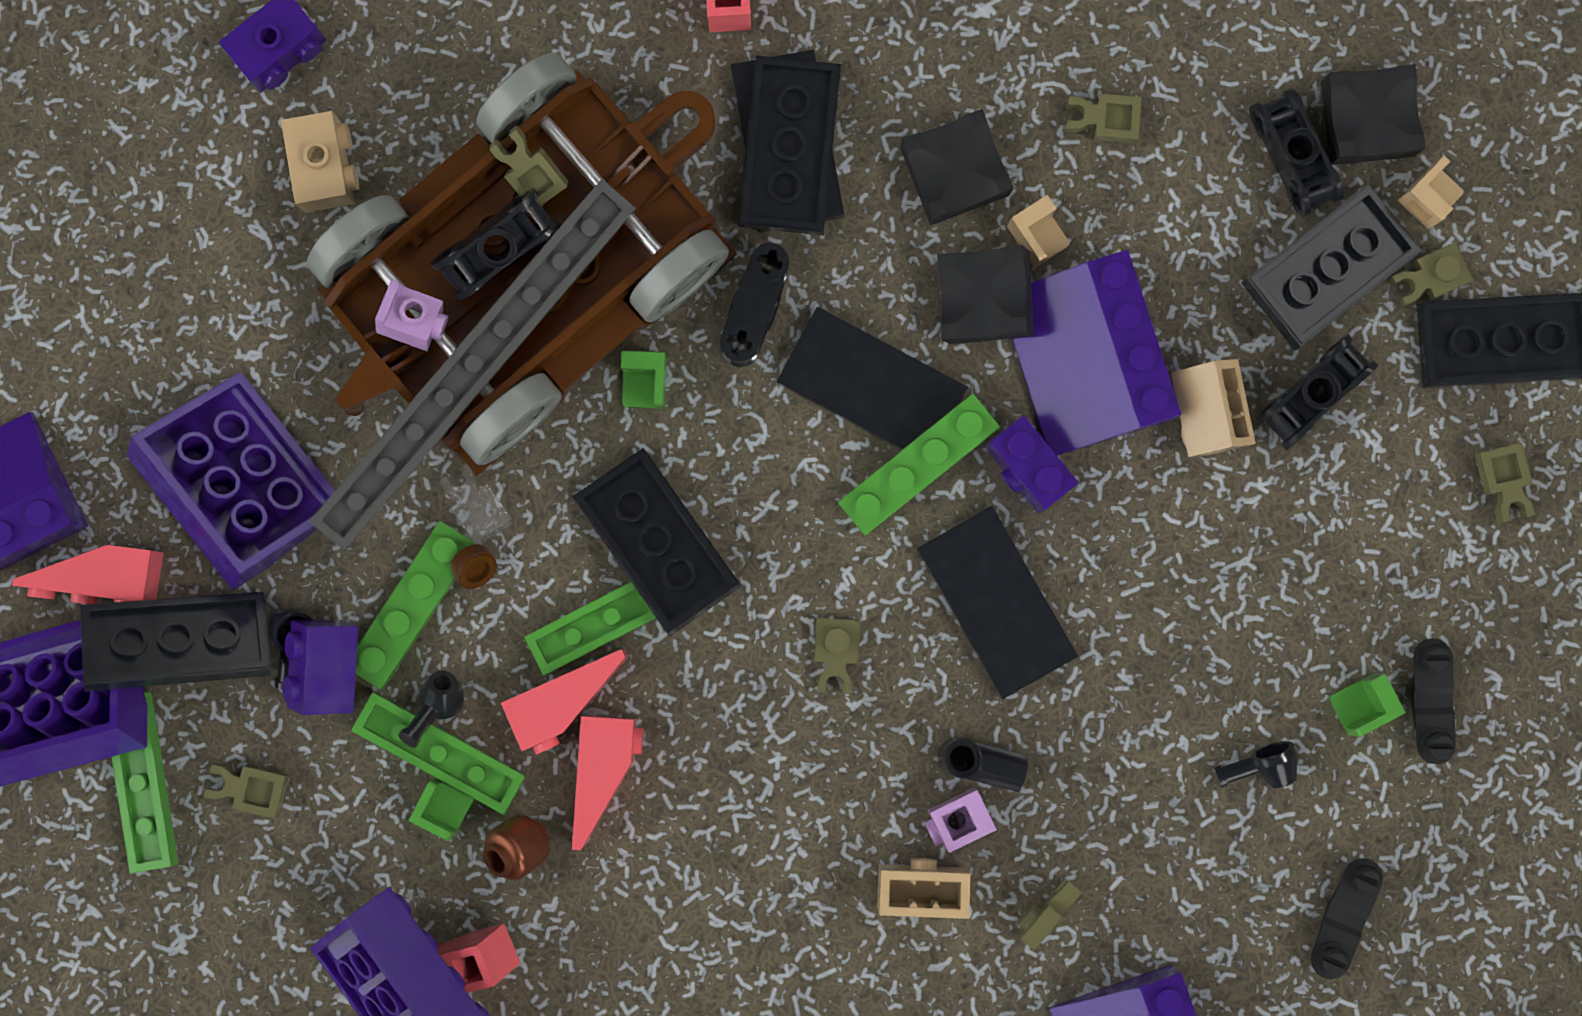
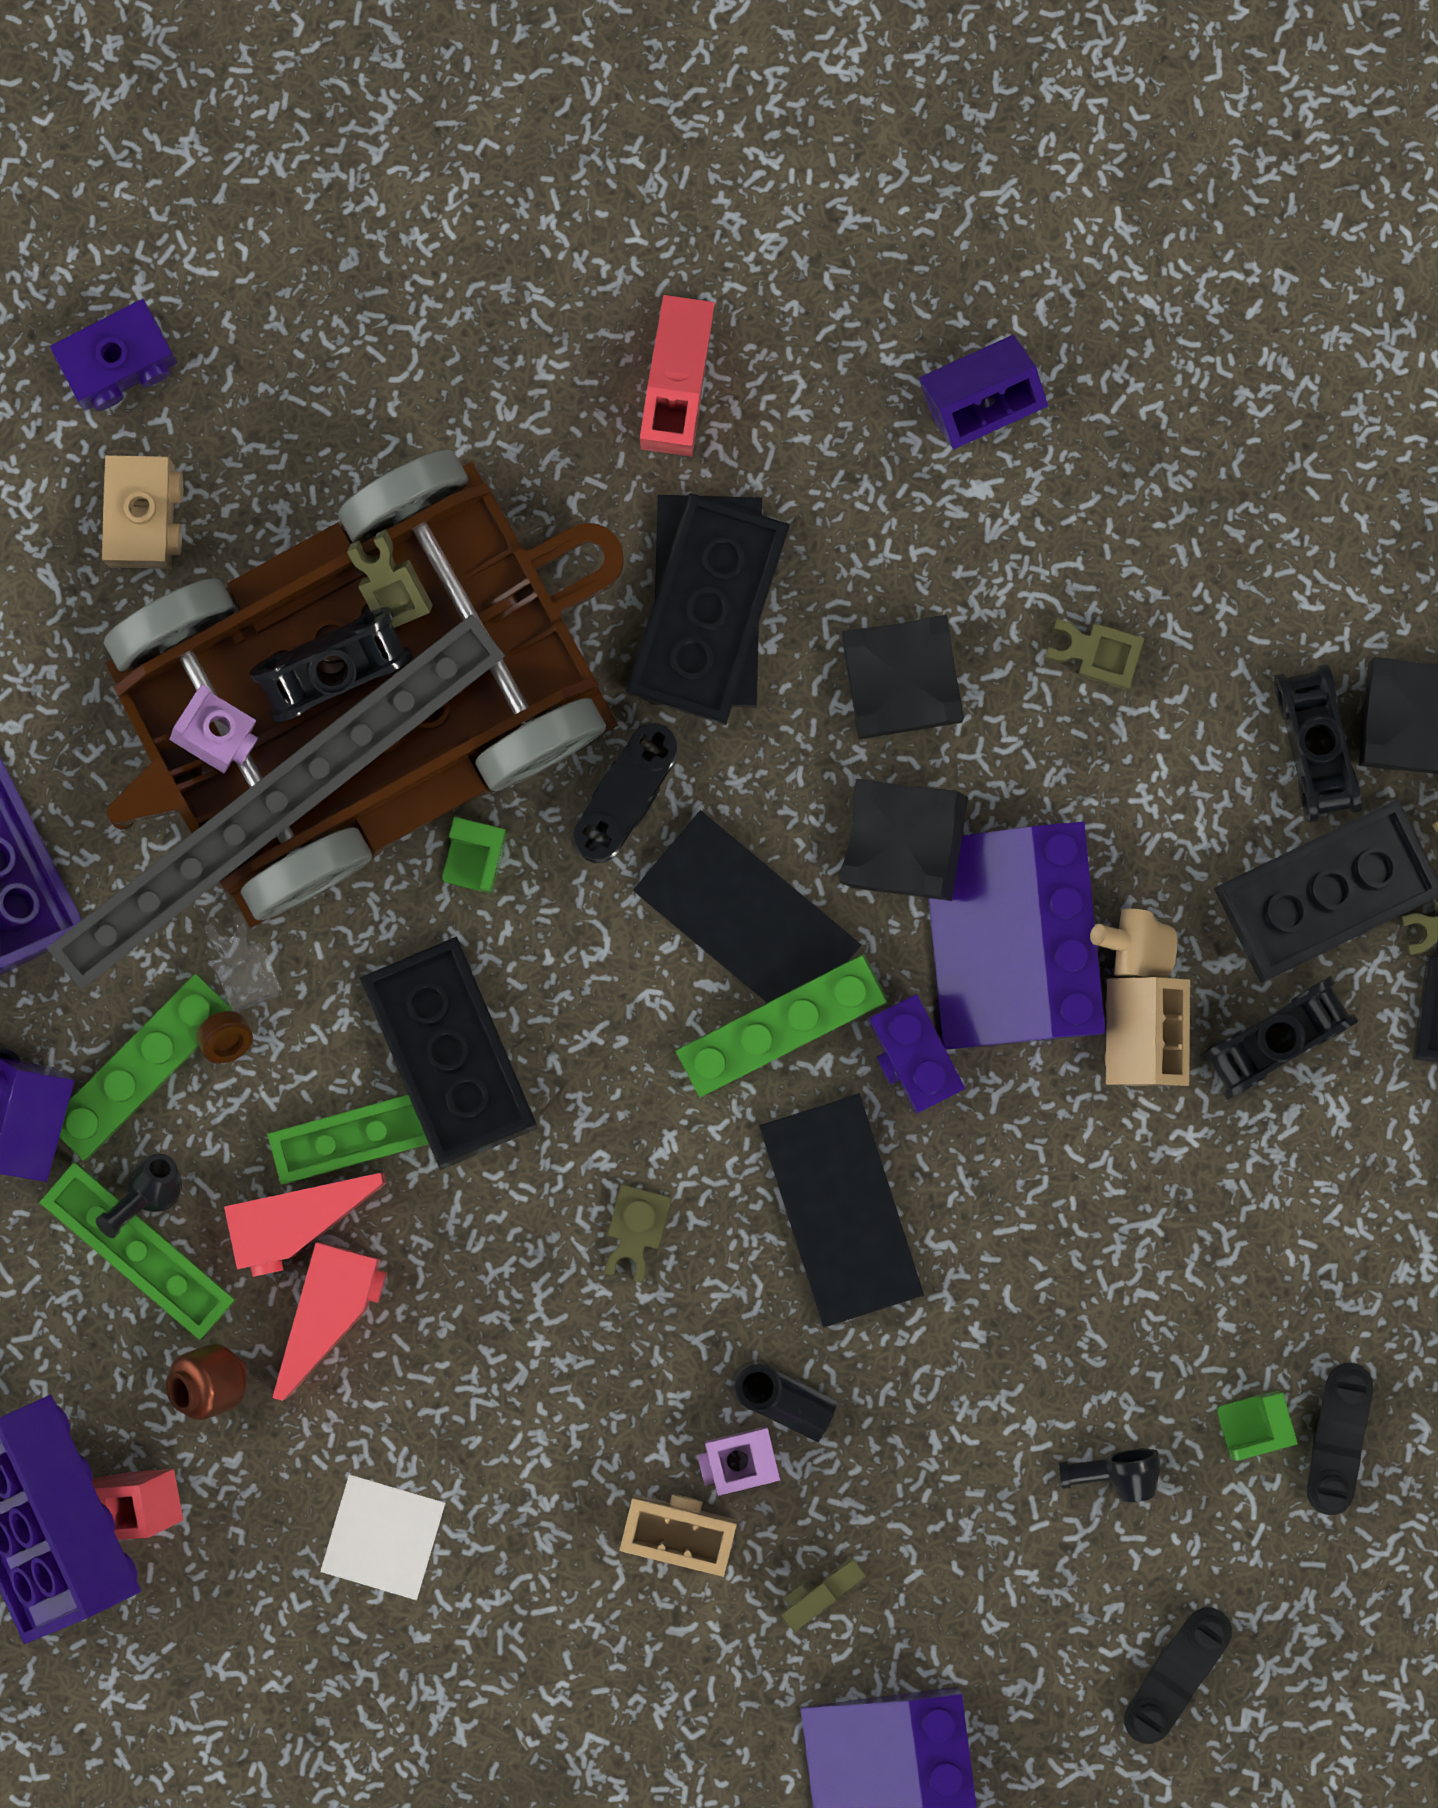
camera: 15 degrees right, 0 degrees up
bright green panel [409,778,475,841] -> none
tan panel [1007,194,1070,268] -> none
none -> white sticker [320,1475,445,1600]
none -> tan piece [1090,909,1178,978]

